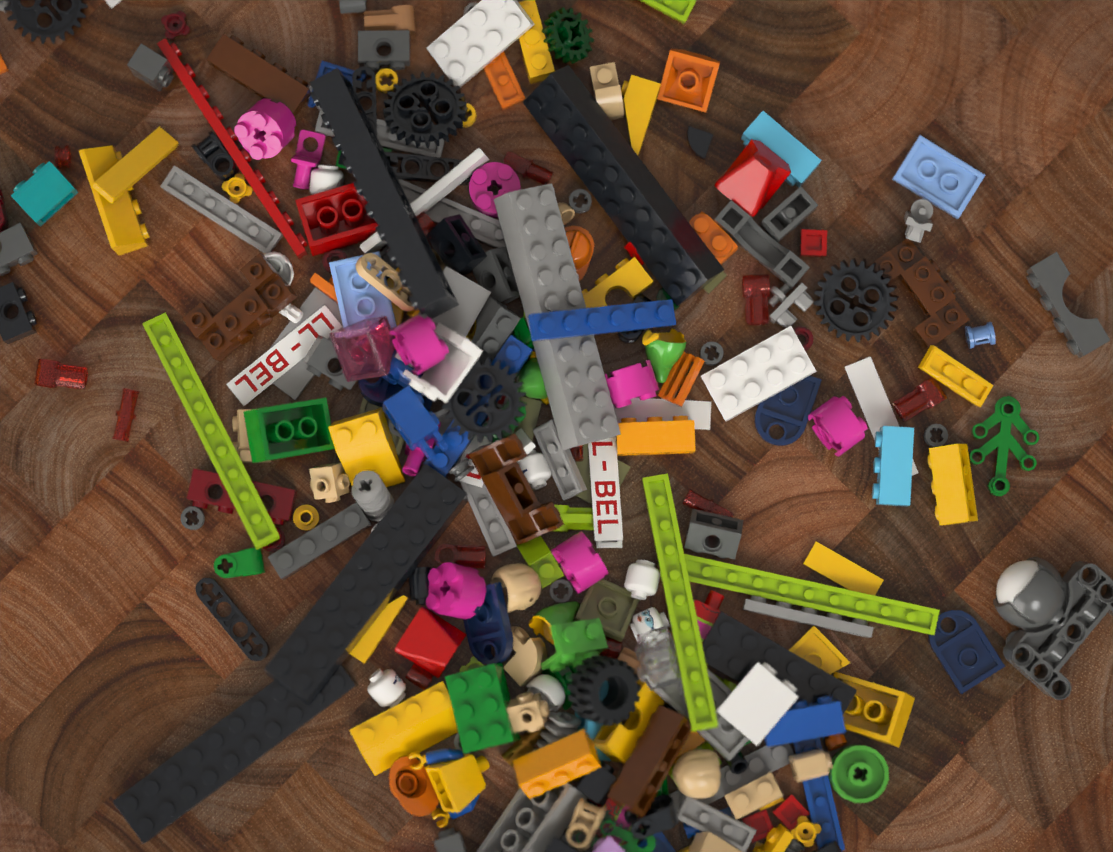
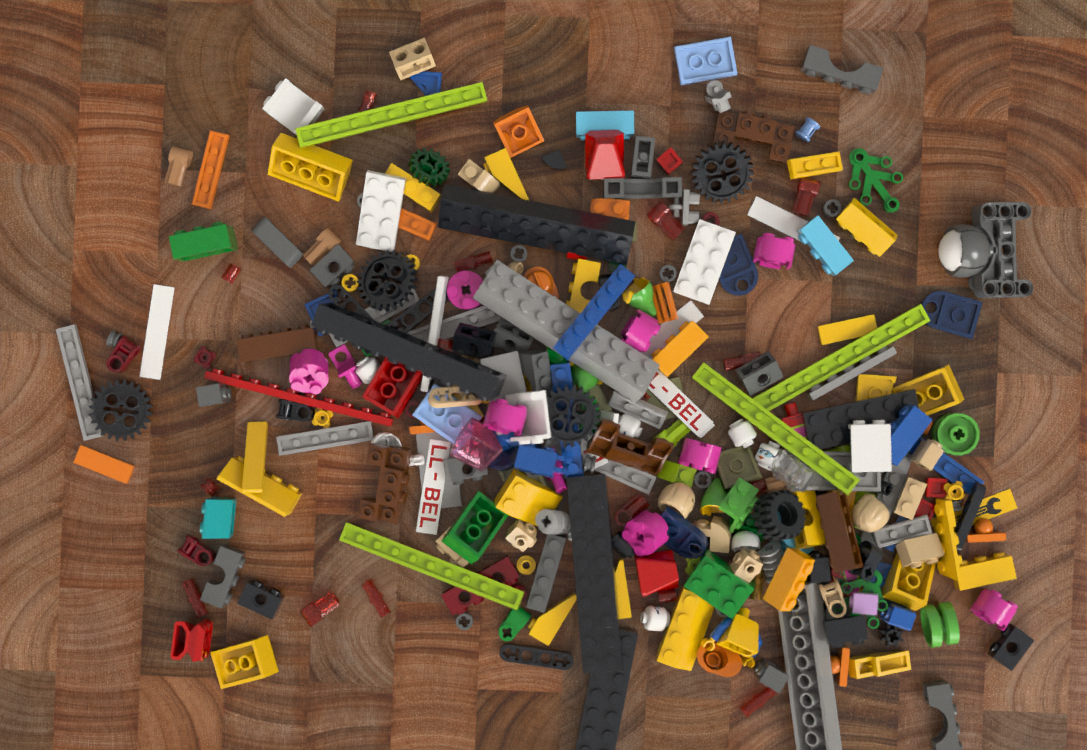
camera: 30 degrees left, 5 degrees up
none -> yellow slope [528,592,577,646]

